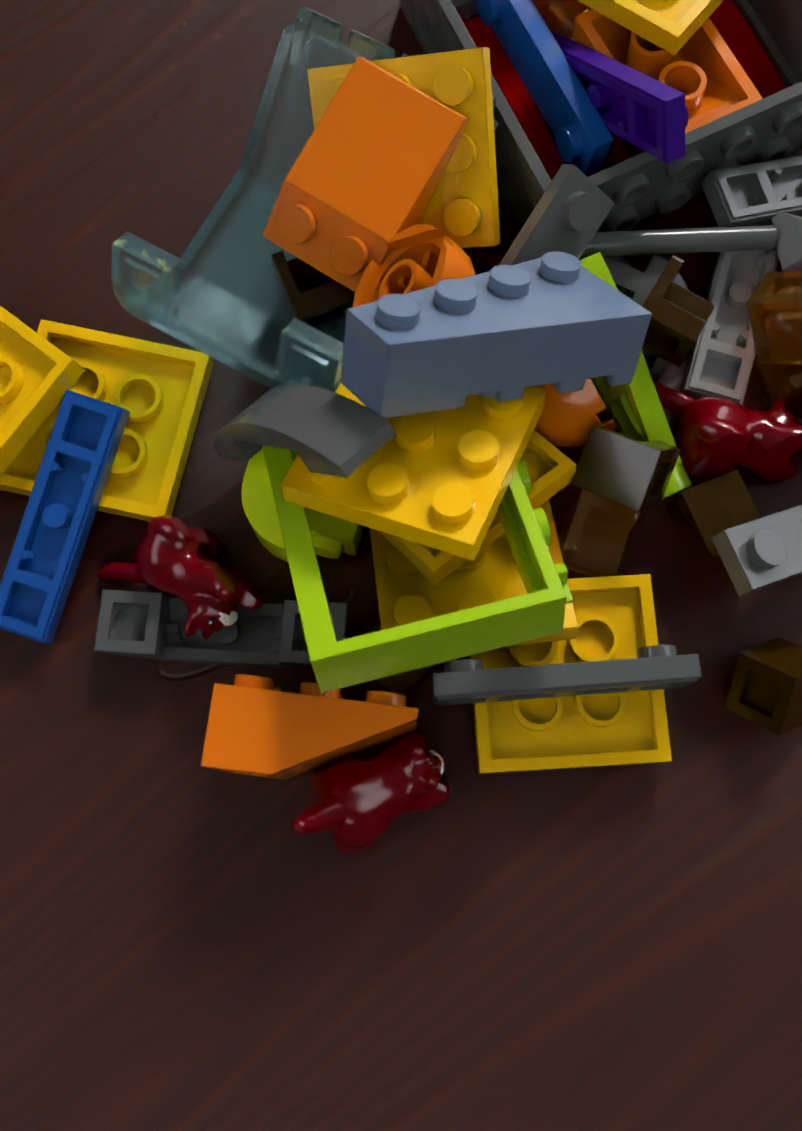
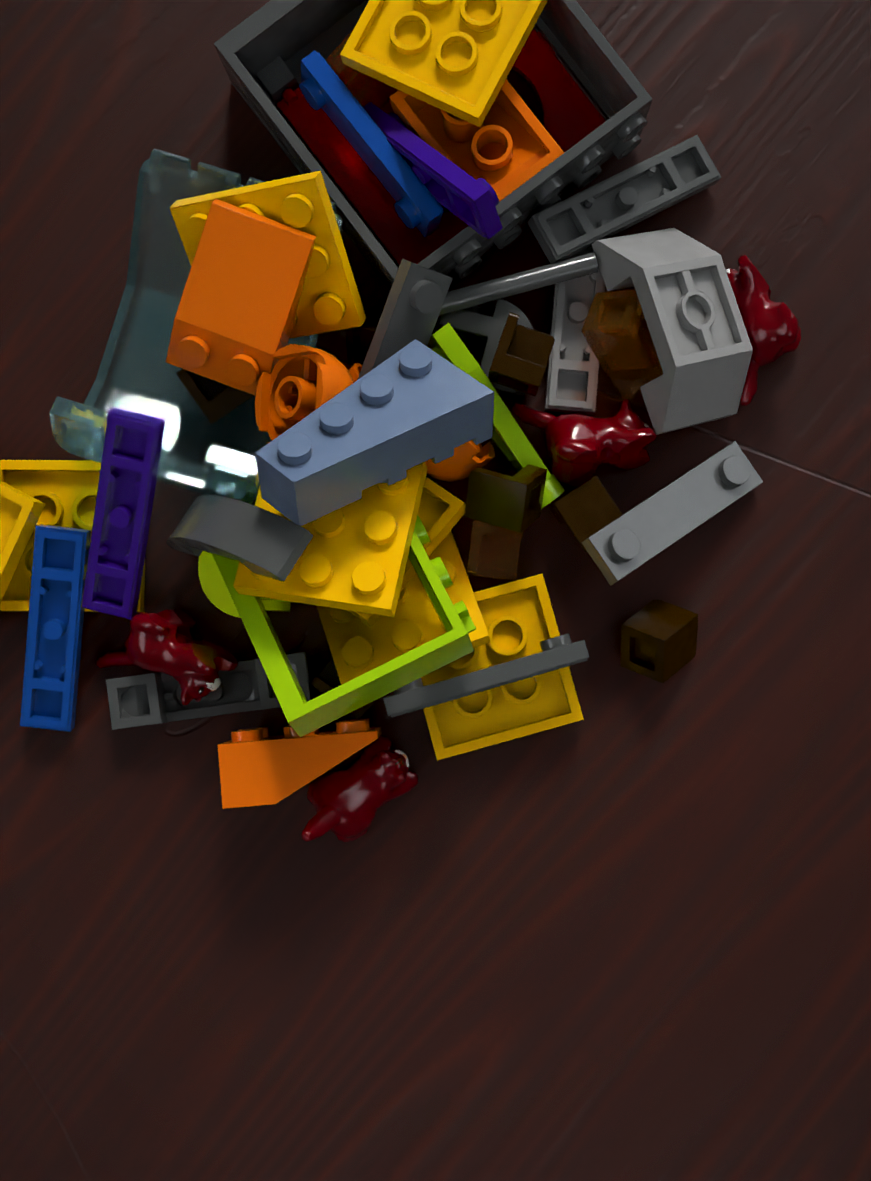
camera: 15 degrees left, 10 degrees up
none -> dark purple plate [81,407,166,620]

